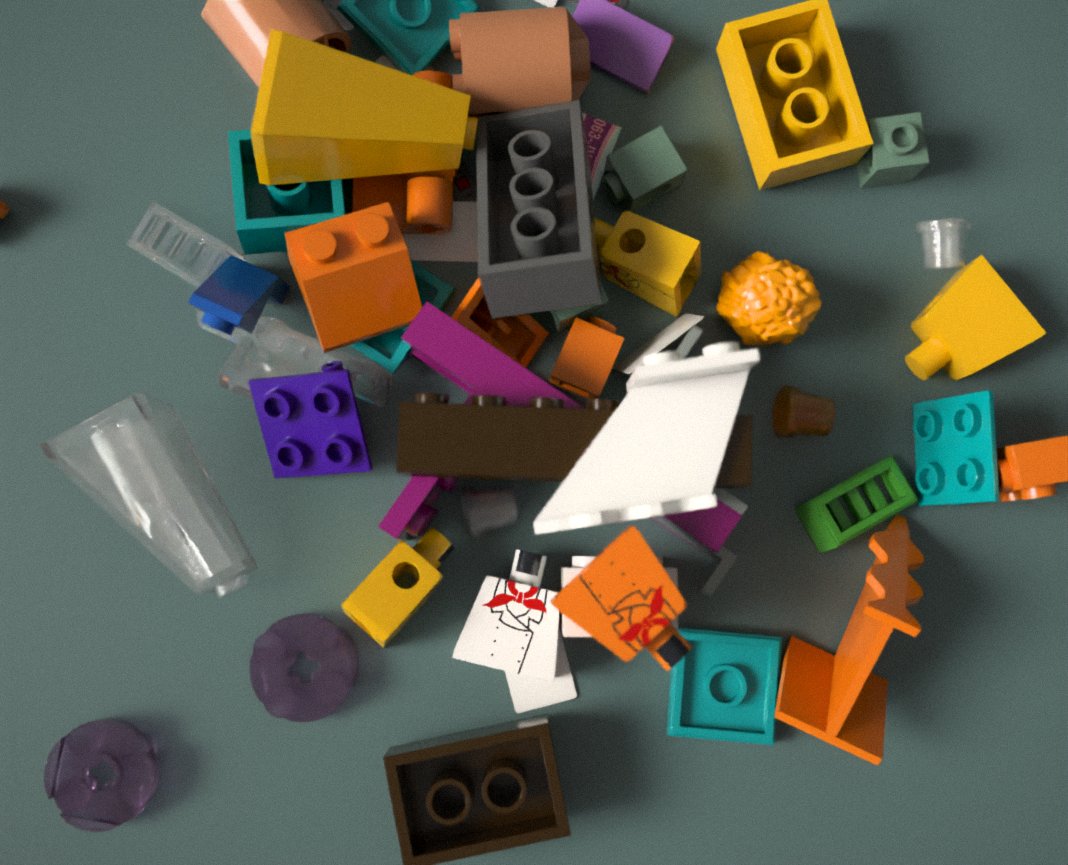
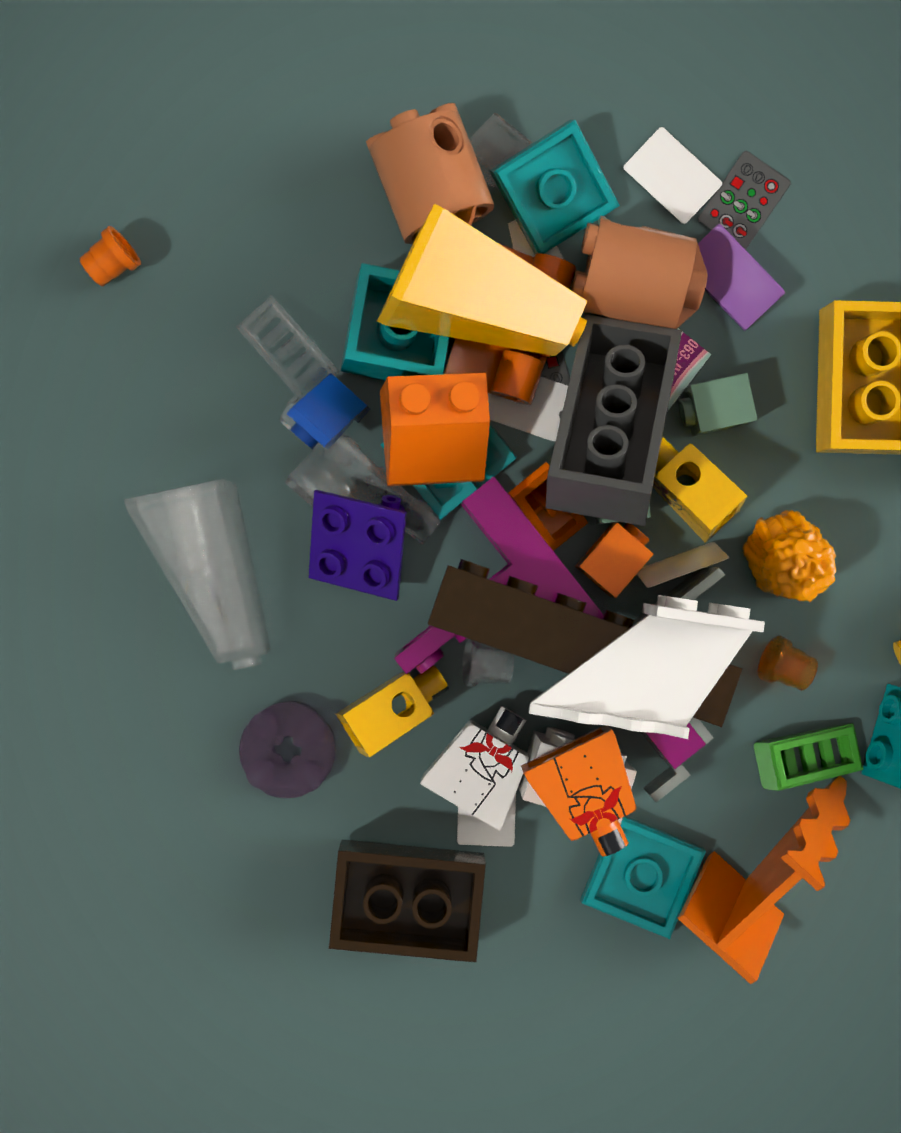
camera: 20 degrees right, 5 degrees up
clear purple plate [44,718,159,832] -> none

